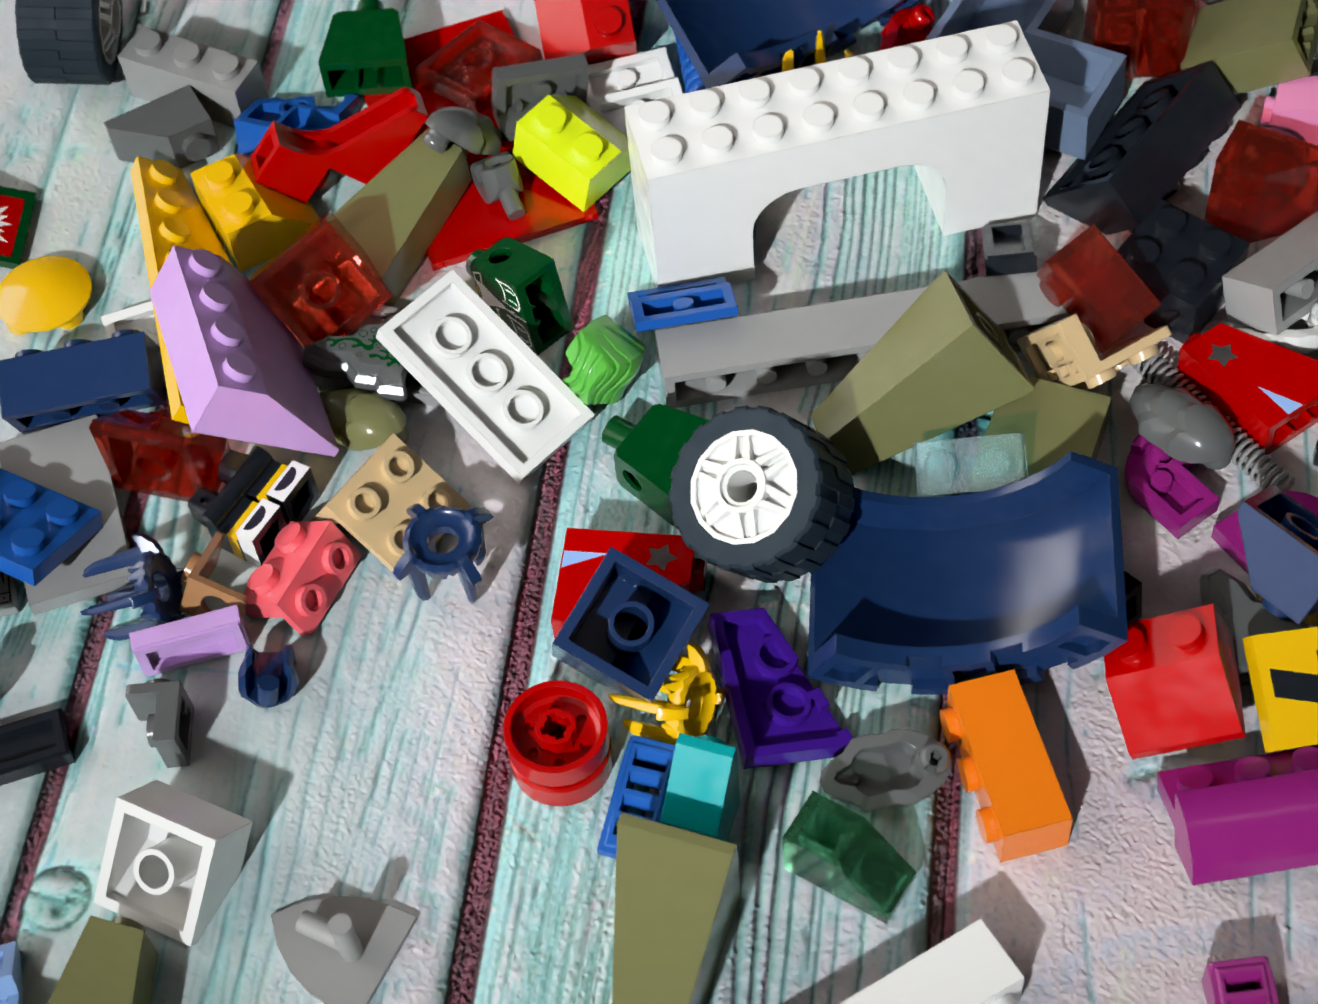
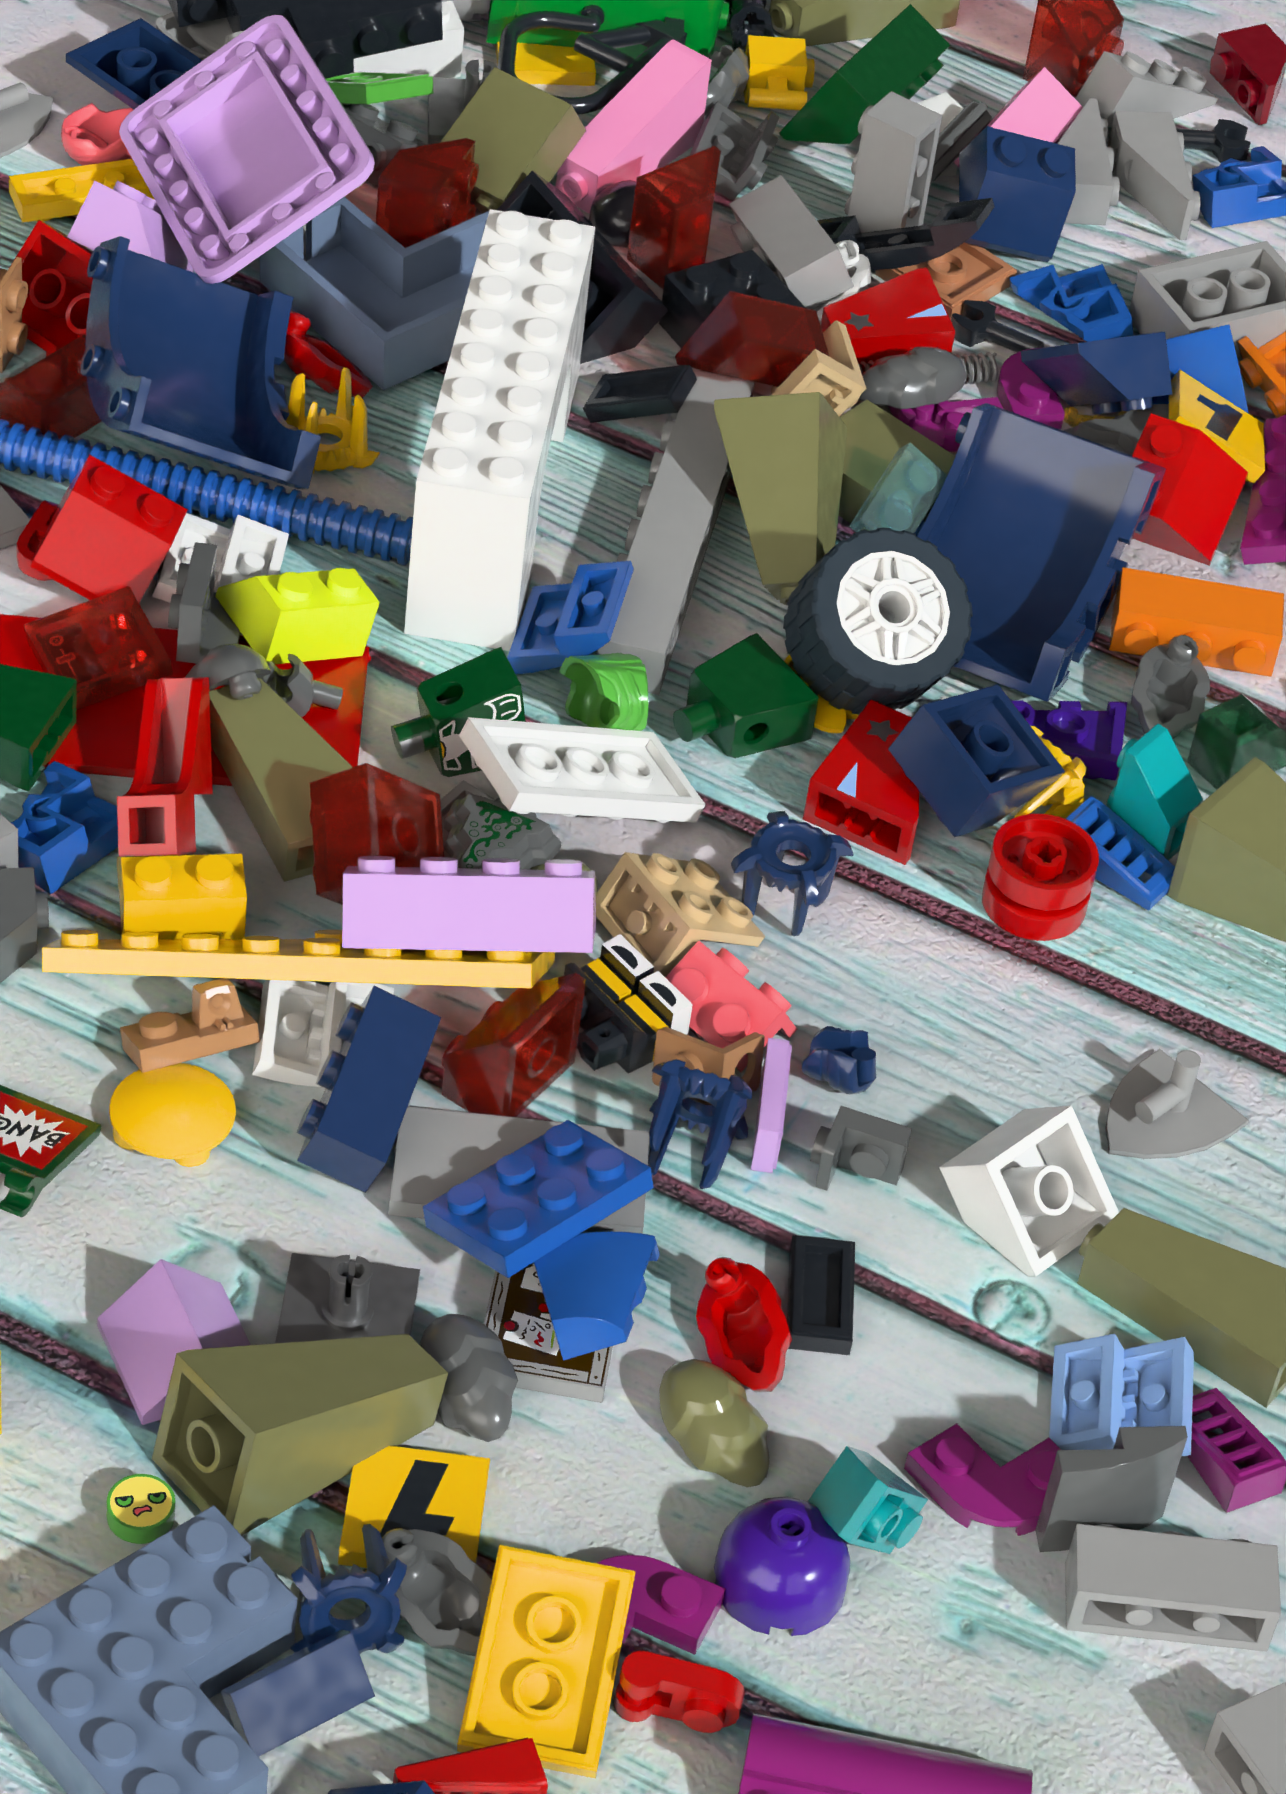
camera: 80 degrees left, 10 degrees down
none -> medium nougat hinge [120,978,260,1073]

